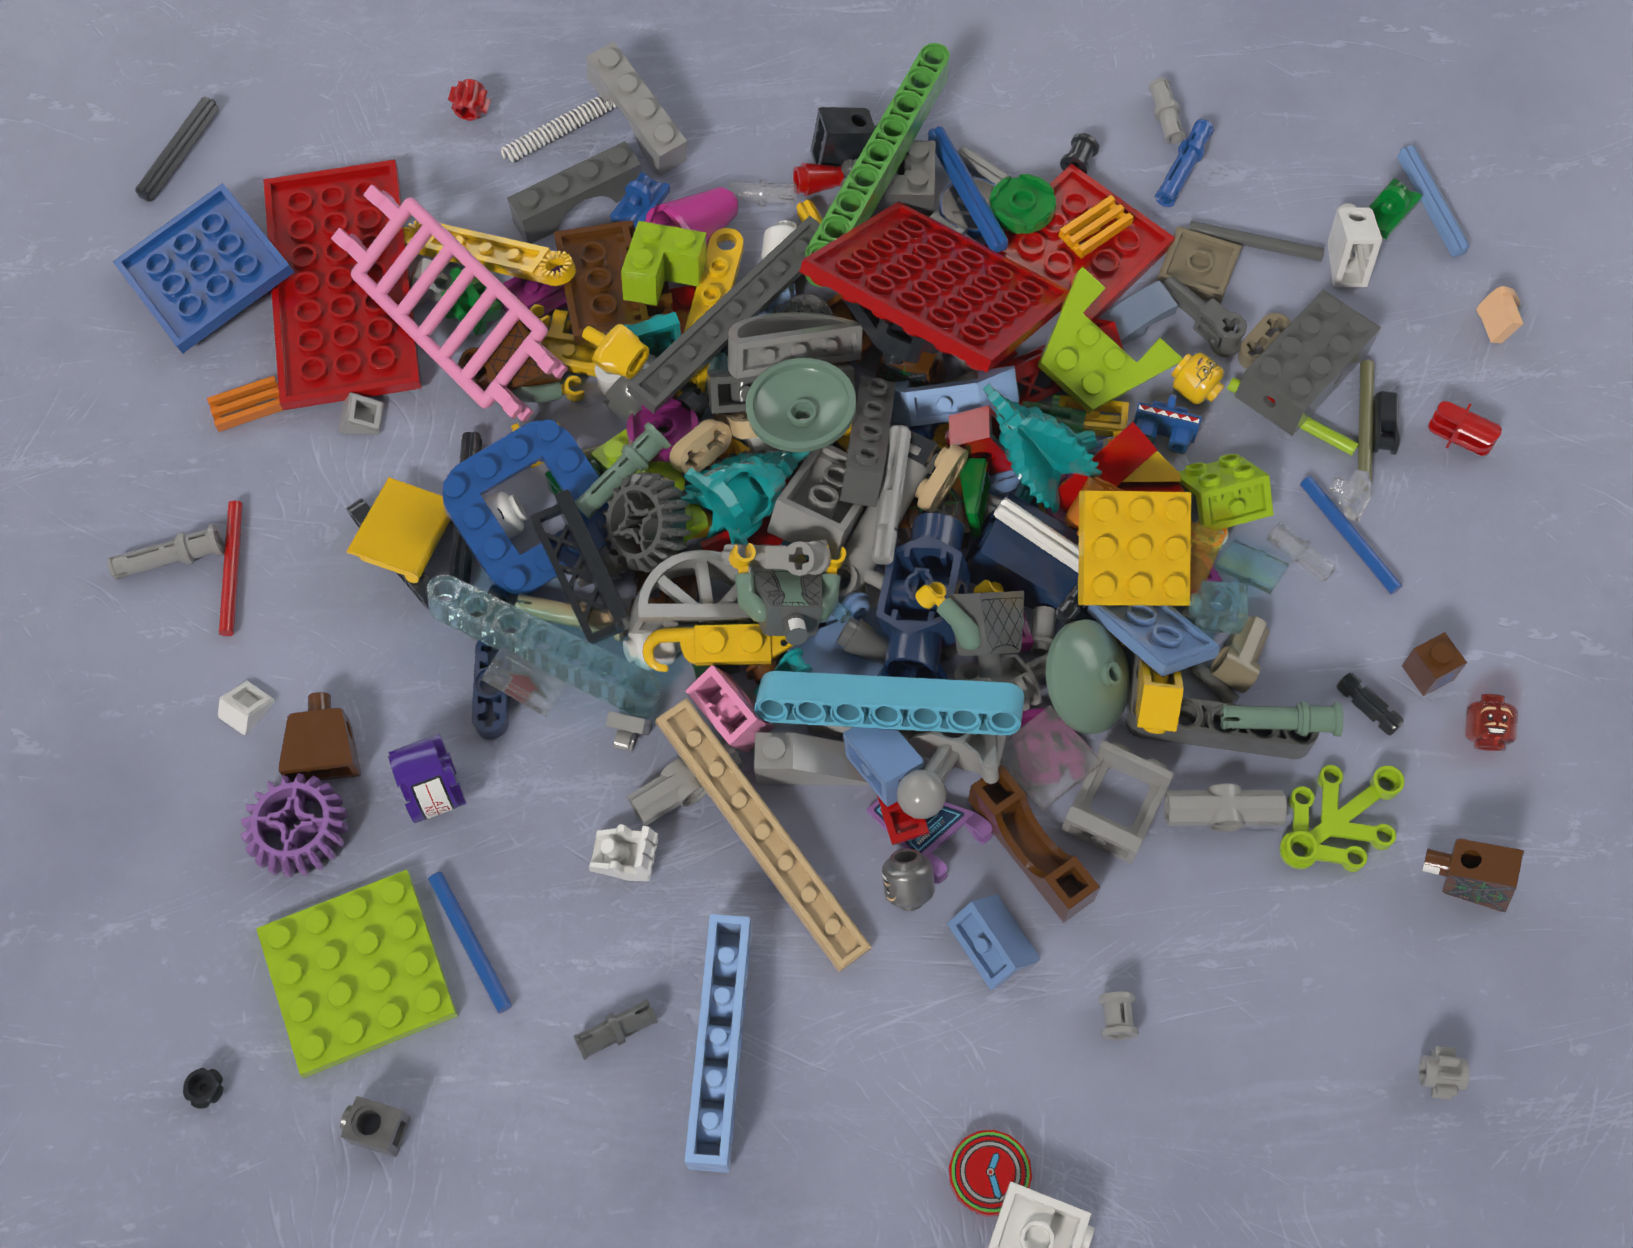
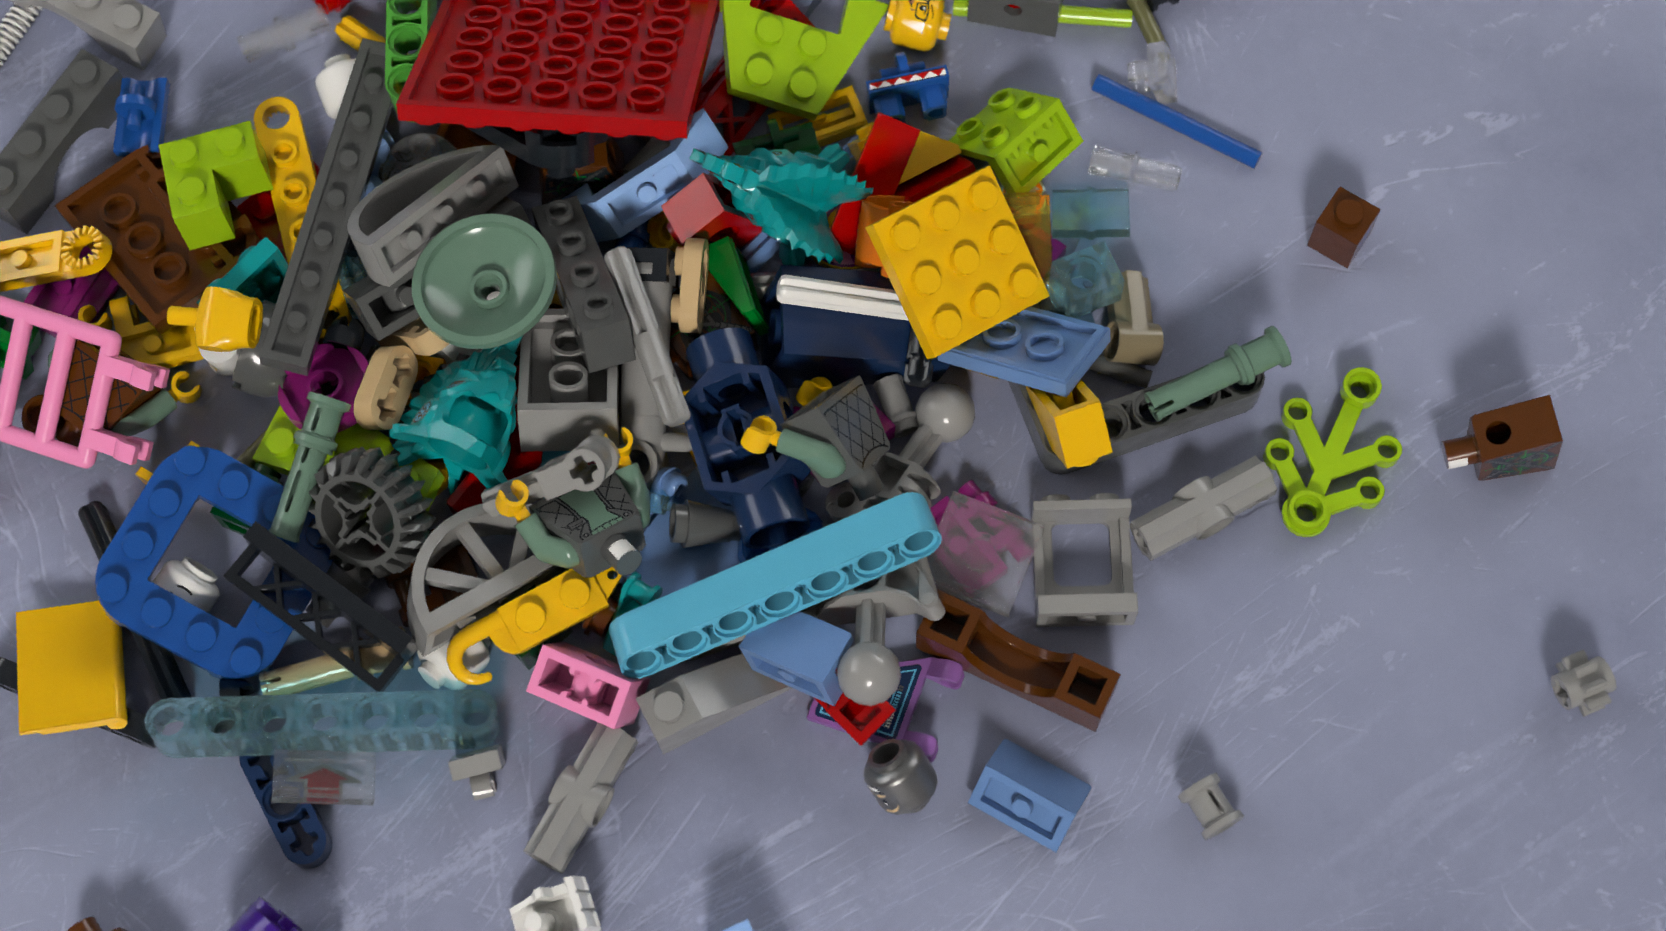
camera: 25 degrees left, 5 degrees up
dark pink cone [645,187,738,249] -> none
tan tile [655,698,872,972] -> none
sand green dish [1046,620,1131,734] -> none
black axle [1336,672,1404,736] -> none
clear red head [1465,694,1518,751] -> none

